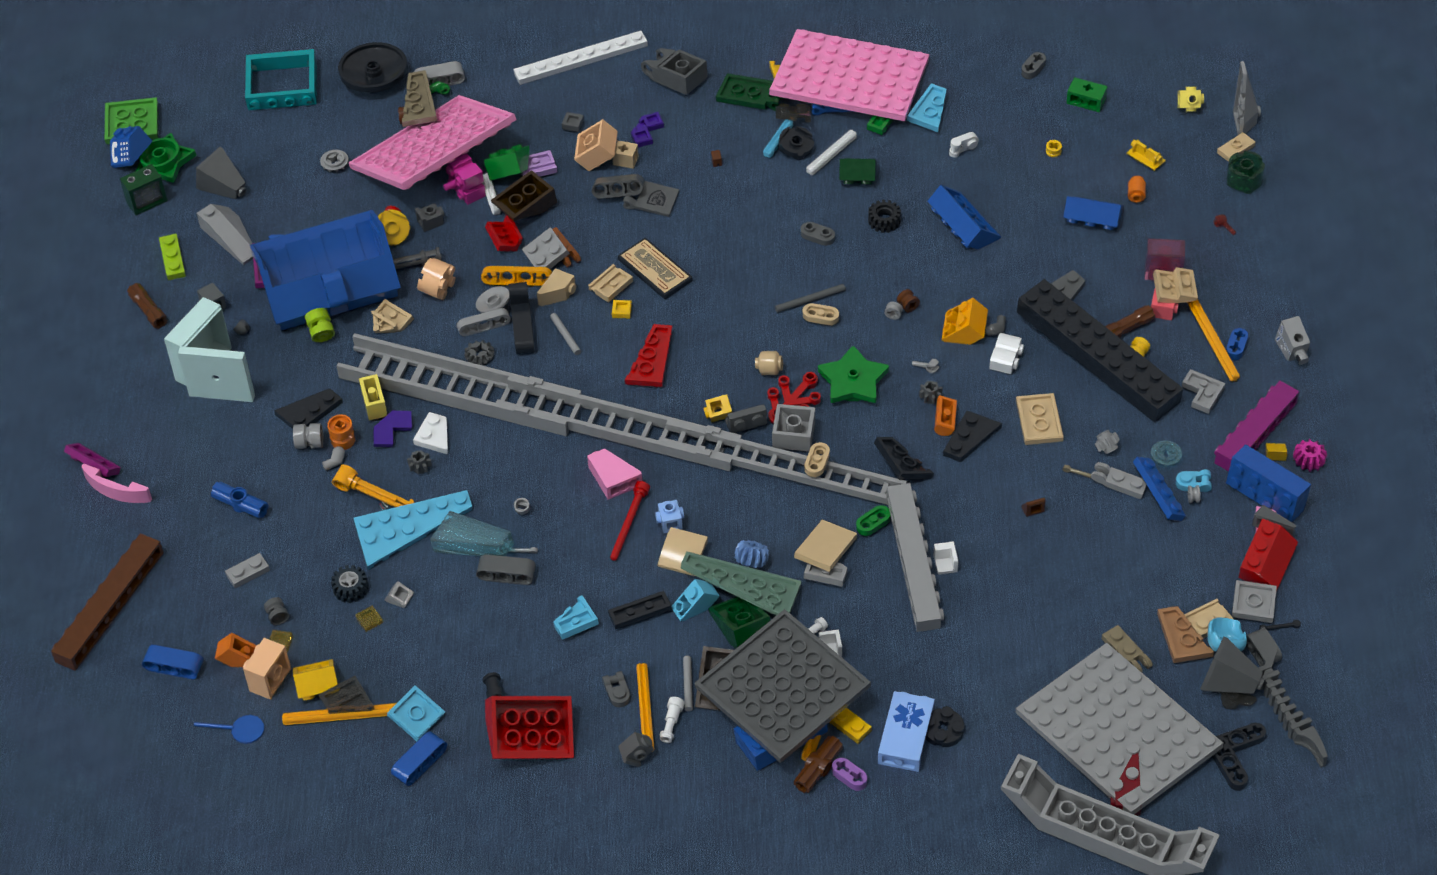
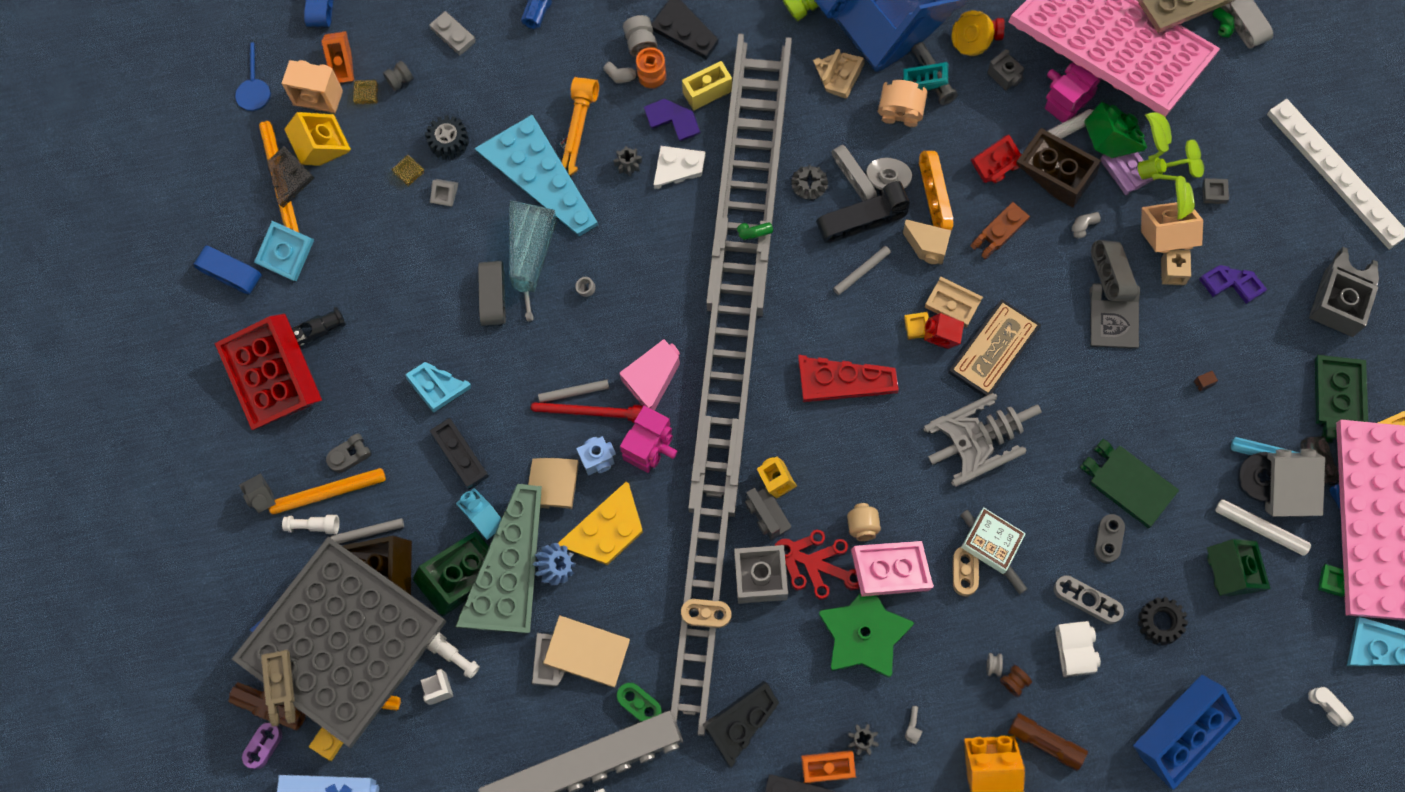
camera: 80 degrees right, 20 degrees up
light grey plate [522,227,570,275] -> none
none -> dark tan hinge [261,650,295,727]
none -> light grey bar [538,379,609,403]
none -> yellow wing [558,481,643,565]
none -> dark pink brick [620,405,678,473]
none -> green arm [737,222,773,240]
none -> bright pink plate [851,541,933,596]
none -> teal slope [903,62,948,91]
none -> light grey bar [923,393,1042,487]
none -> red brick [924,313,964,349]
none -> tile [961,507,1026,574]
none -> reddish brown axle [1008,713,1088,771]
none -> light grey beam [1054,576,1124,624]
none -> white brick [1055,621,1100,677]
none -> light grey arm [1072,212,1101,238]
none -> dark green tile [1080,439,1179,529]
none -> lime plant [1138,112,1204,220]
none -> light grey panel [1265,449,1325,516]

